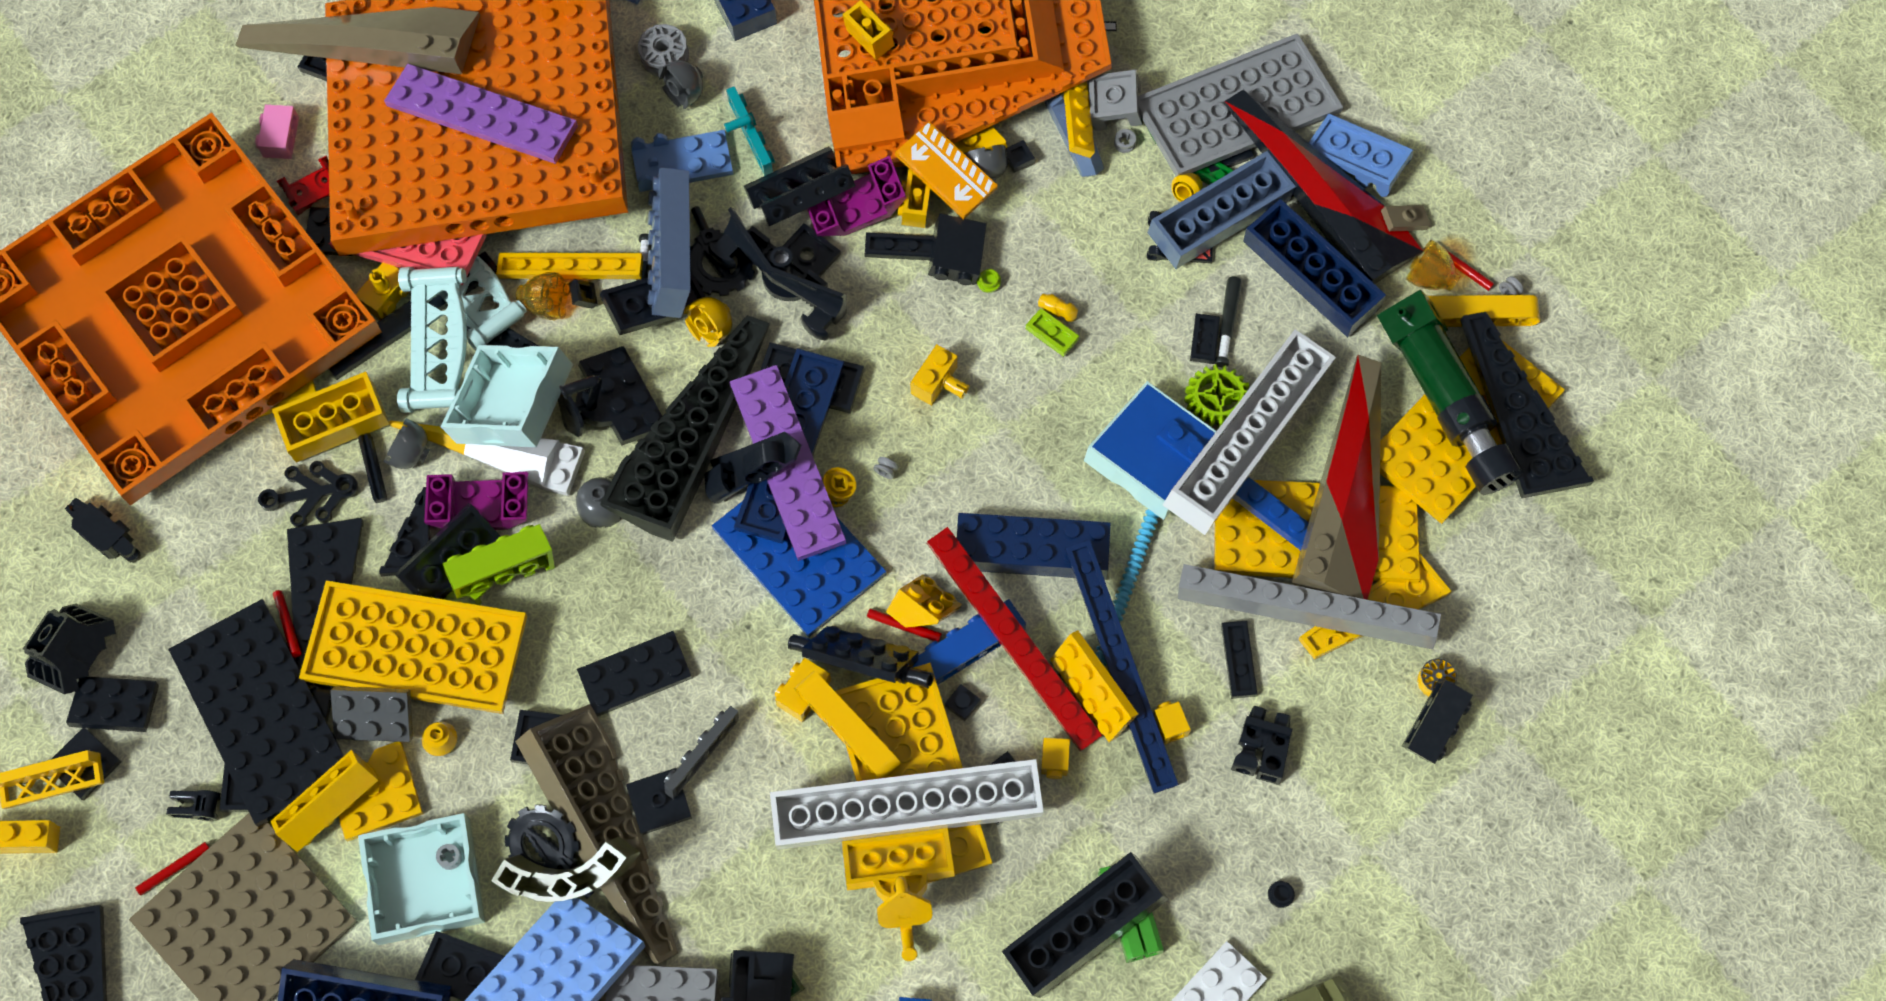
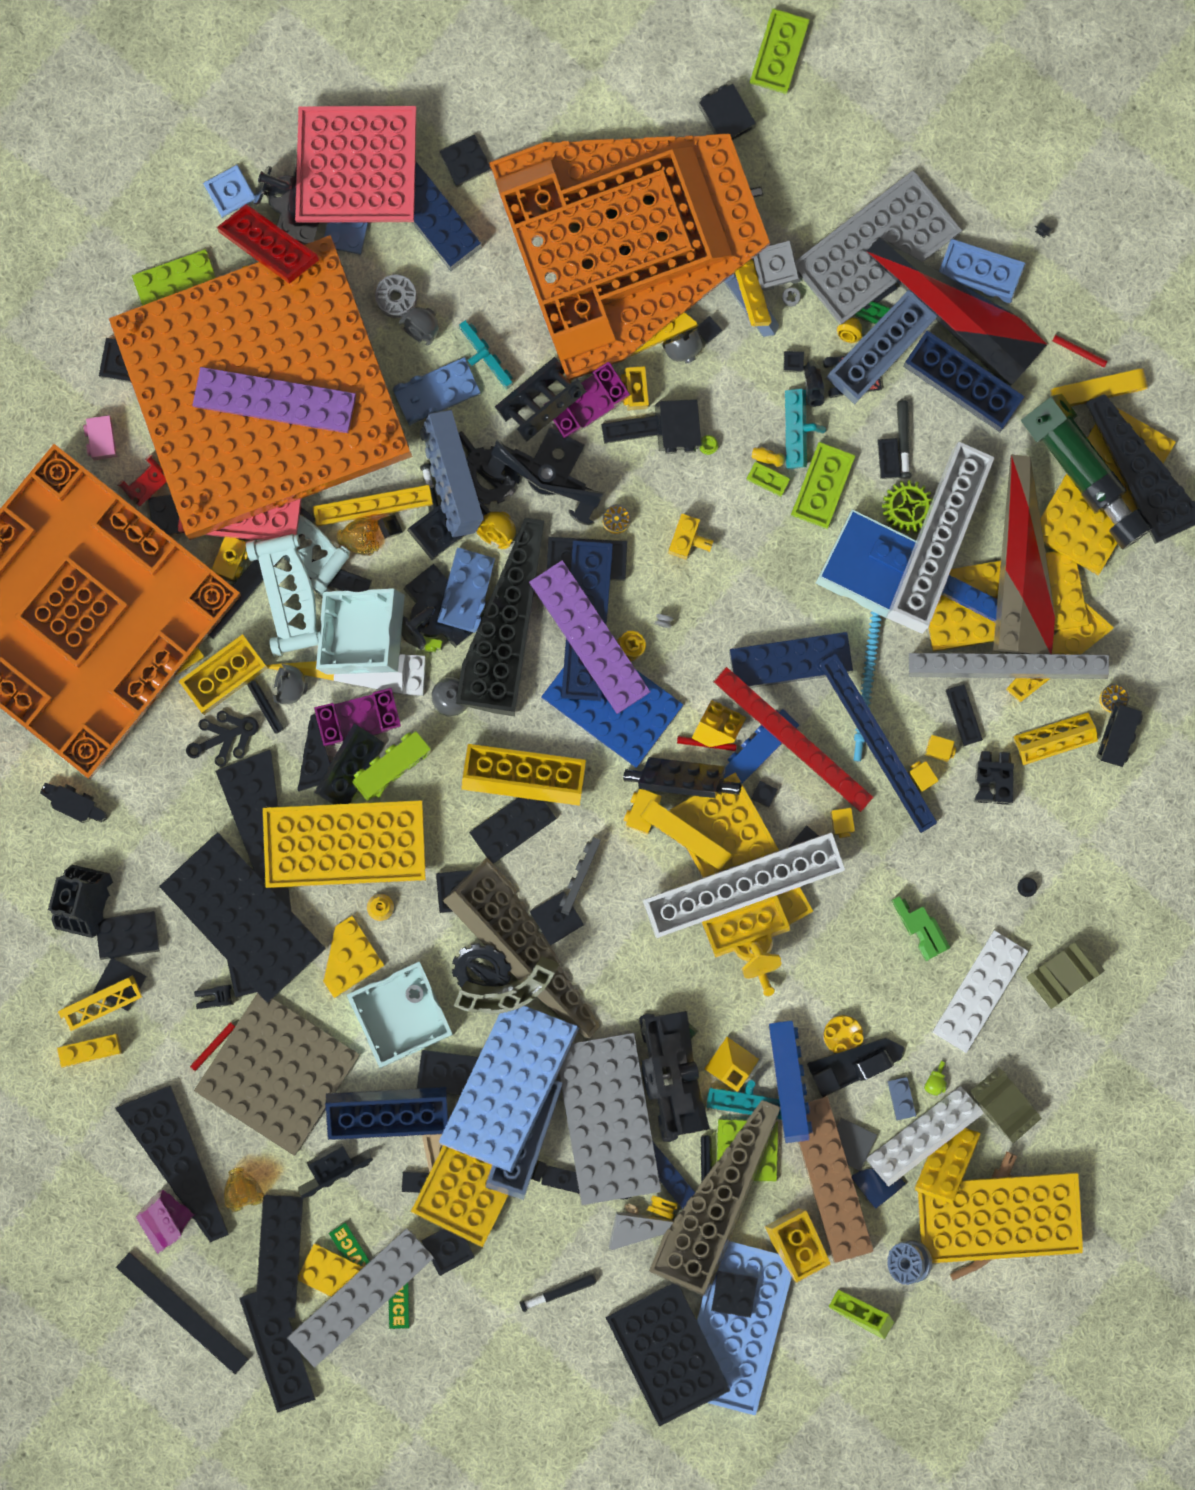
camera: 20 degrees left, 15 degrees up
dark tan wedge [236,7,480,74] -> none
yellow brick [271,749,378,852] -> none
red bar [273,590,301,658] -> none
dark grey plate [331,686,413,742] -> none
black panel [704,432,802,504] -> none
yellow brick [842,0,894,60] -> none
light orange tile [895,122,998,220] -> none
black brick [1002,852,1169,998] -> none
yellow plate [1050,630,1138,742] -> none
dark tan plate [1381,205,1431,231] -> none
clear yellow piece [1405,239,1461,292] -> none
light grey bush [1499,276,1524,295] -> none
none -> lime plate [424,637,443,653]
none -> medium blue hinge [437,547,495,633]
none -> yellow brick [461,744,586,806]
none -> wheel [603,505,630,534]
none -> black plate [783,351,804,372]
none -> teal plate [785,389,826,469]
none -> lime plate [791,442,855,529]
none -> black rock [803,360,825,407]
none -> yellow brick [925,735,956,762]
none -> yellow fence [1013,712,1098,765]
none -> black plate [1034,221,1052,238]

